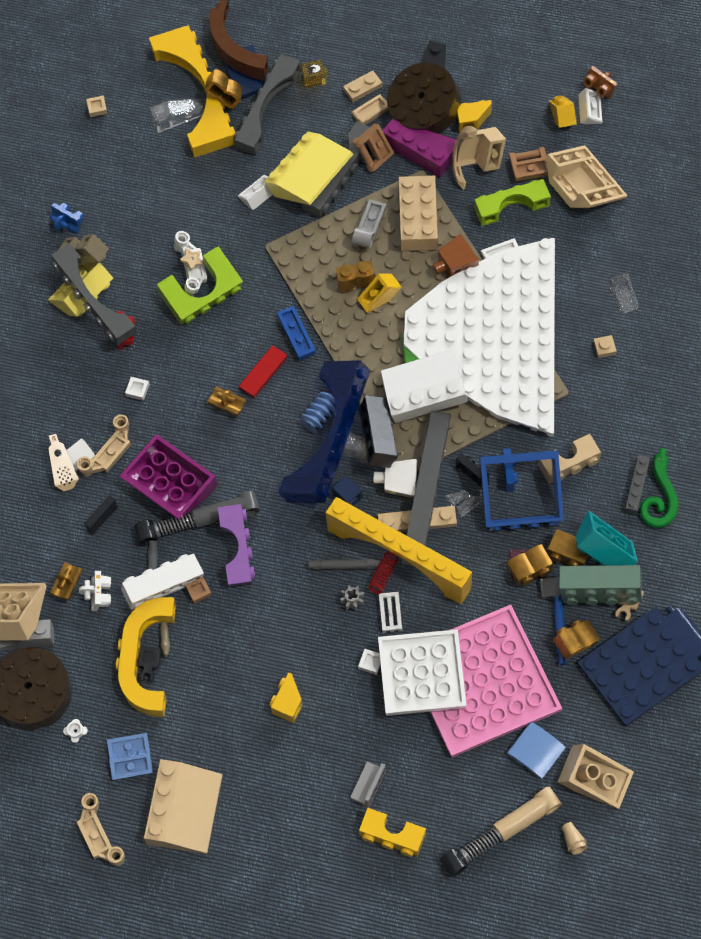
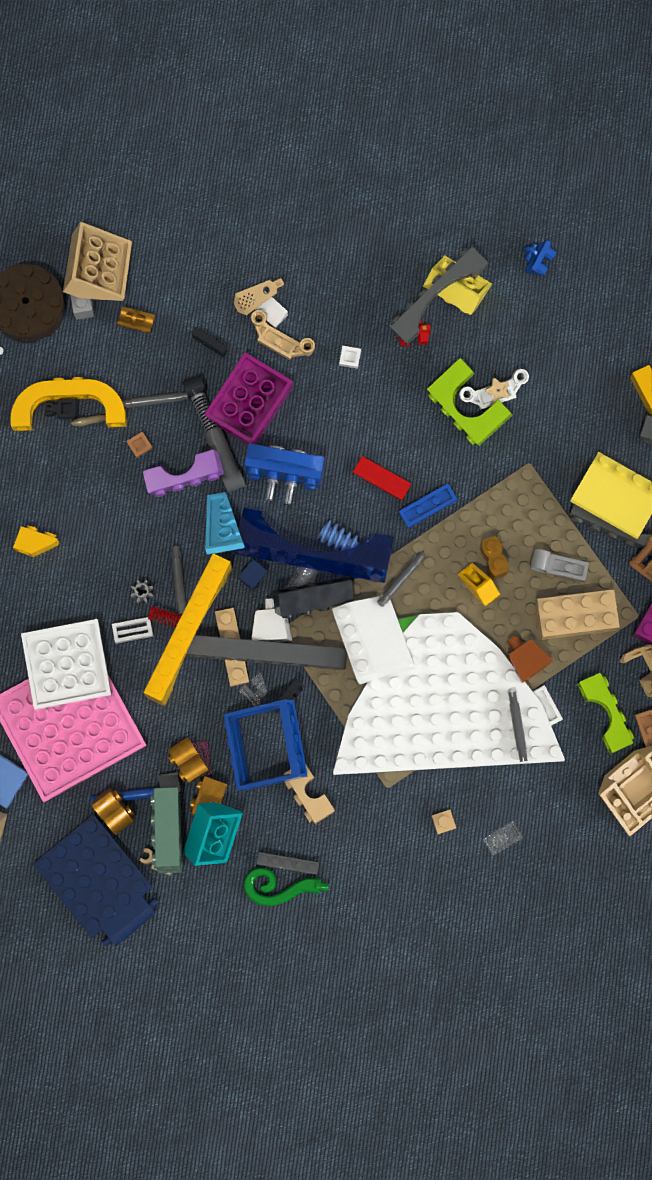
camera: 80 degrees right, 15 degrees up
dark tan arch [58,234,109,265] -> none
white hips [79,571,111,611] -> none
white brick [121,553,204,610] -> none
pearl gold hips [207,386,246,417] -> none
white slope [238,175,273,210] -> none
white plate [358,649,381,675] -> none
blue plate [503,448,518,492] -> none
none -> medium azure wing [205,492,245,555]
none -> blue piece [244,443,324,504]
none -> dark grey piece [377,552,425,607]
none -> dark grey piece [508,691,528,762]

